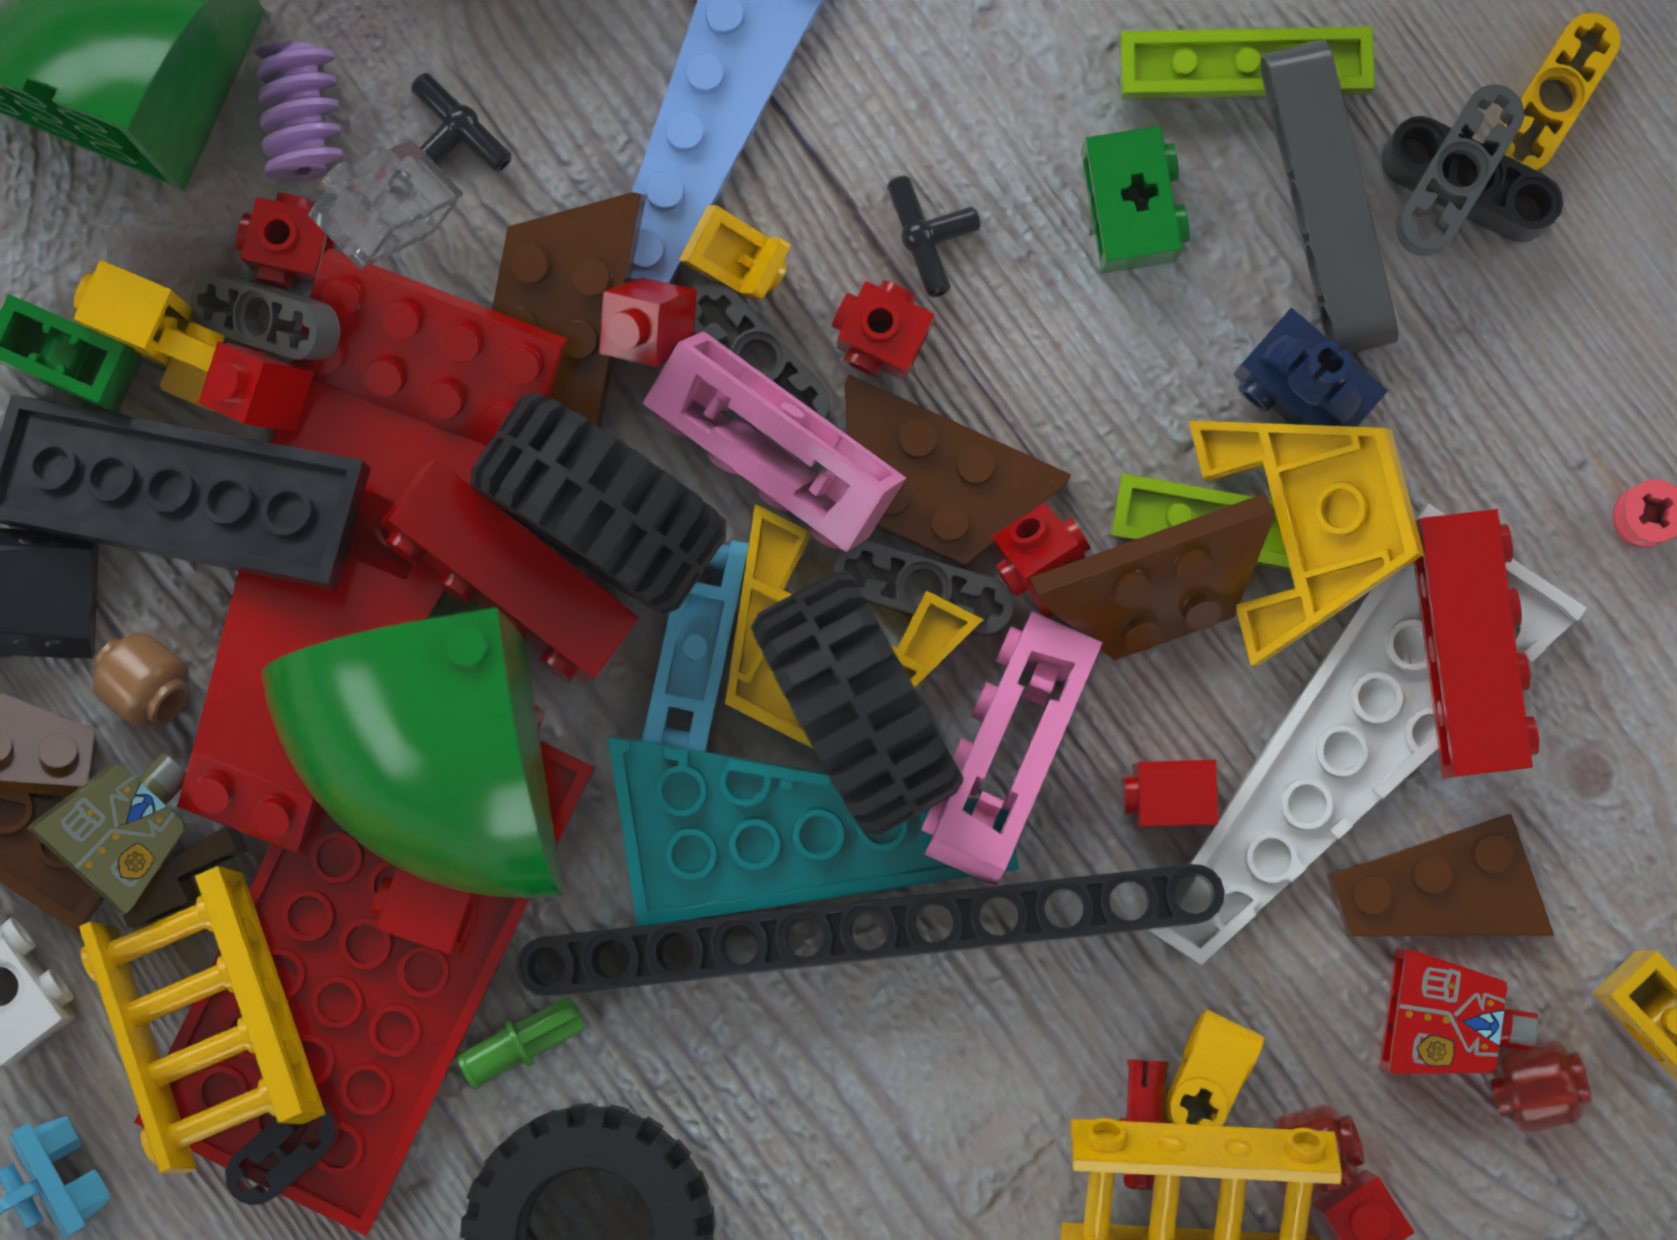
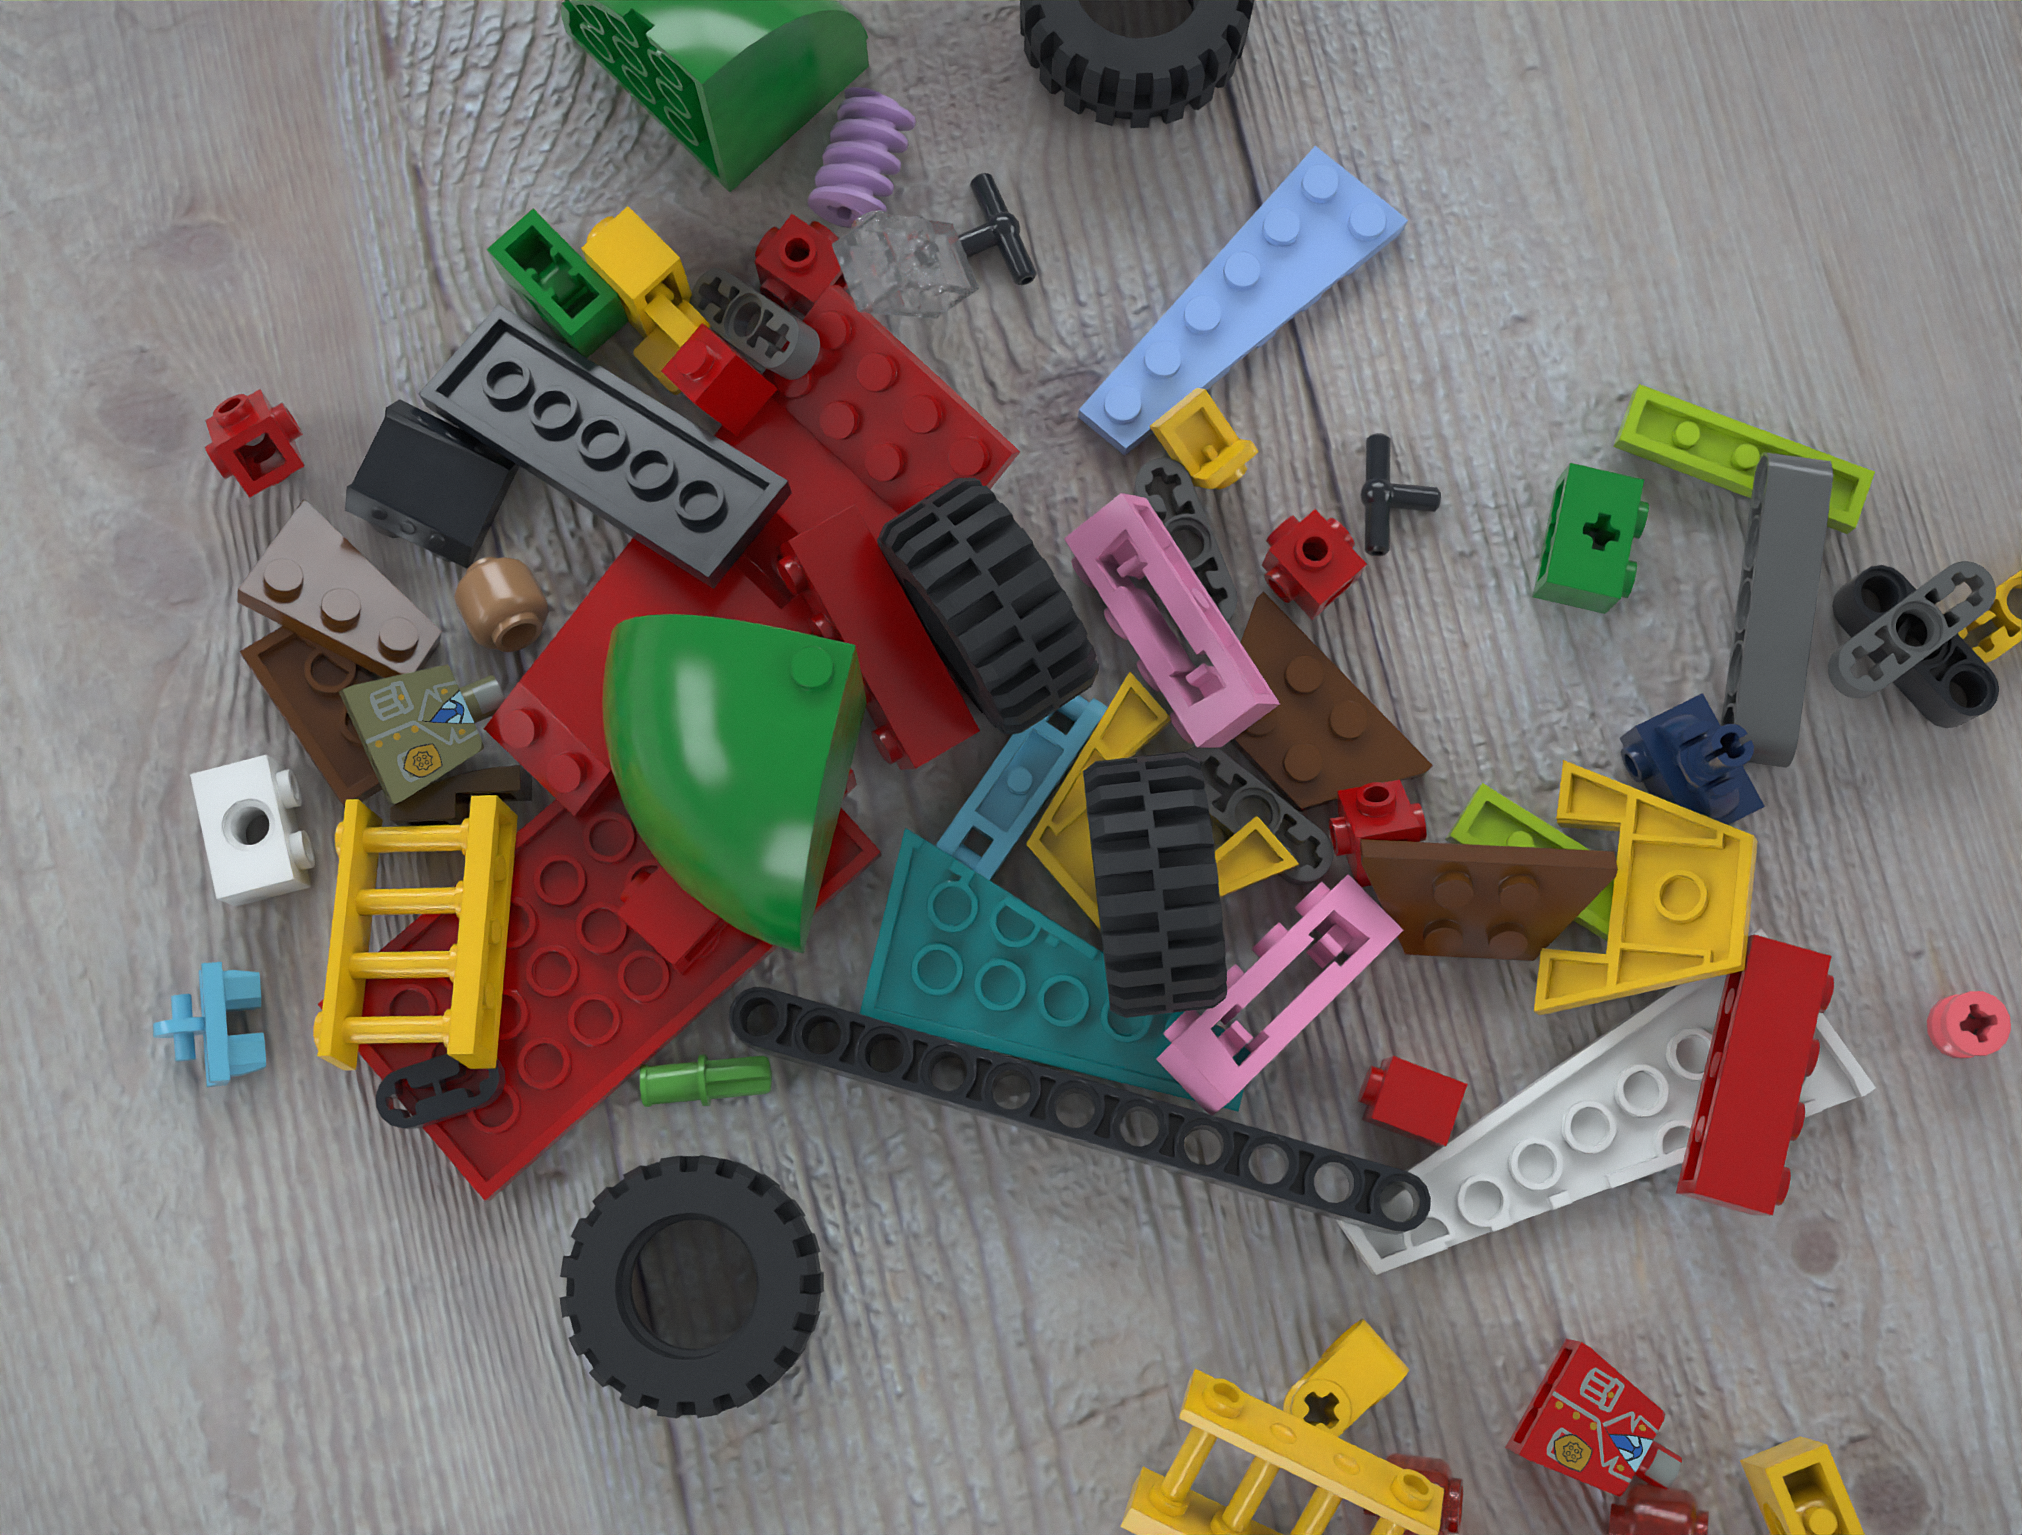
camera: 20 degrees right, 5 degrees down
reddish brown wing [492,192,647,428] -> none
red brick [599,277,697,367] -> none
red axle [1120,1059,1171,1190] -> none
reddish brown wing [1326,814,1555,936] -> none

